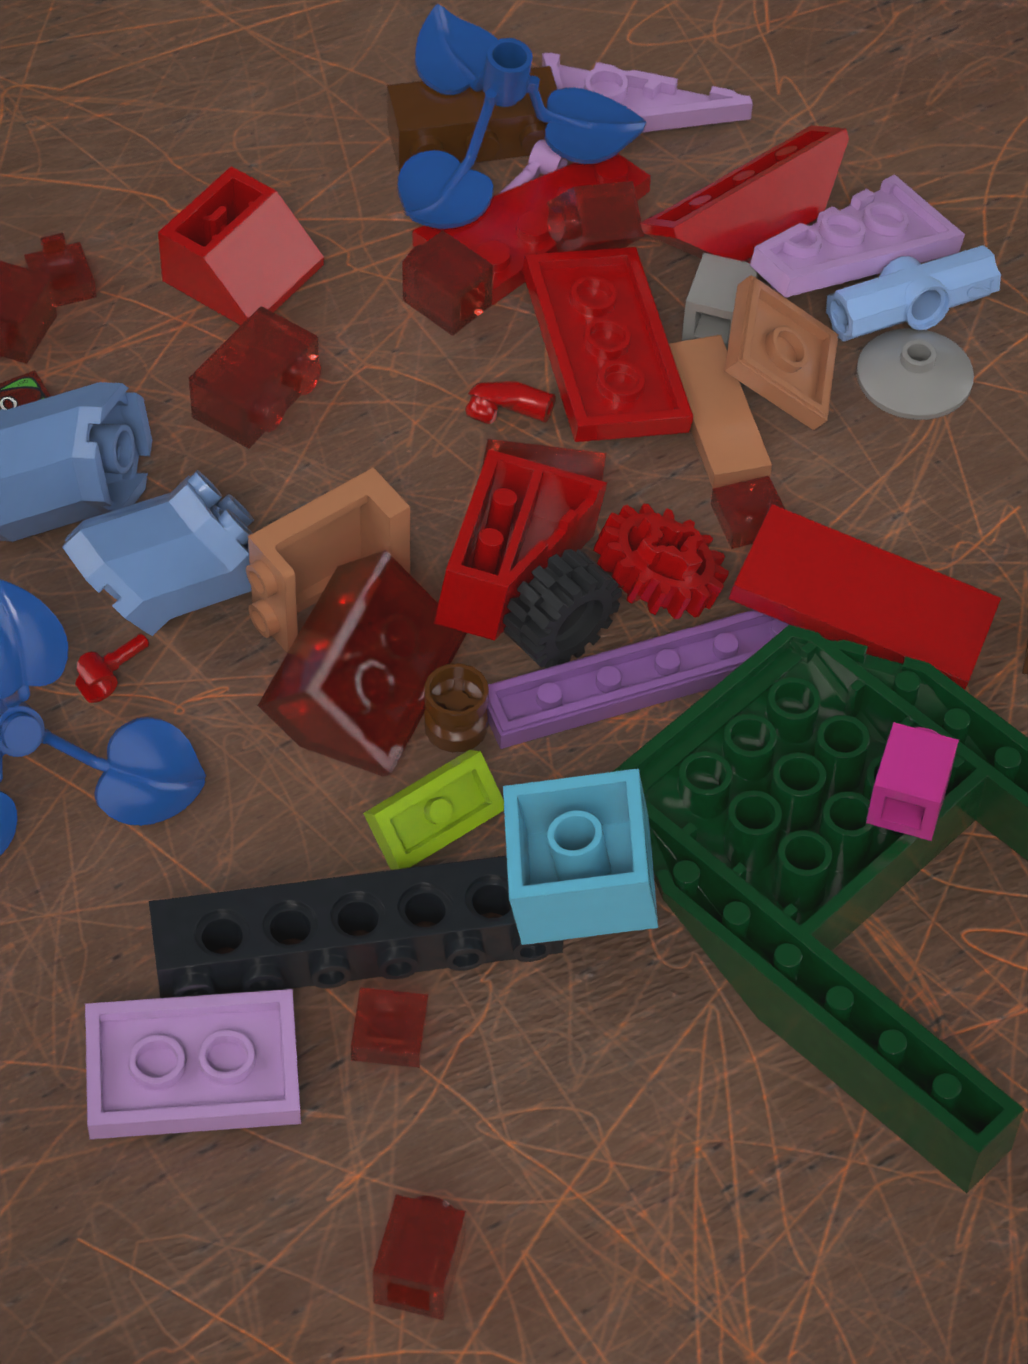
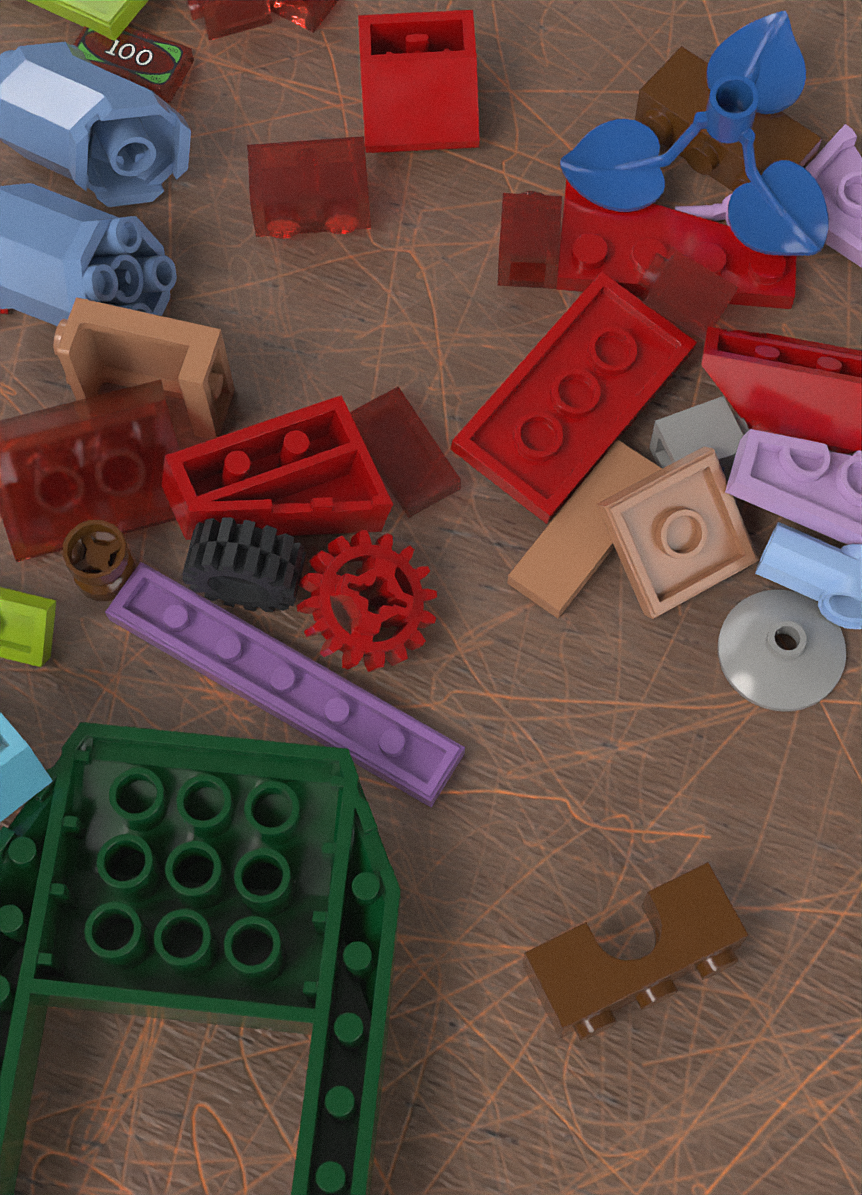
camera: 55 degrees right, 15 degrees up
red arm [465,381,556,424] -> none
clear red plate [711,475,785,549] -> none
red tile [729,504,1001,690] -> none
dark pink brick [866,722,959,841] -> none

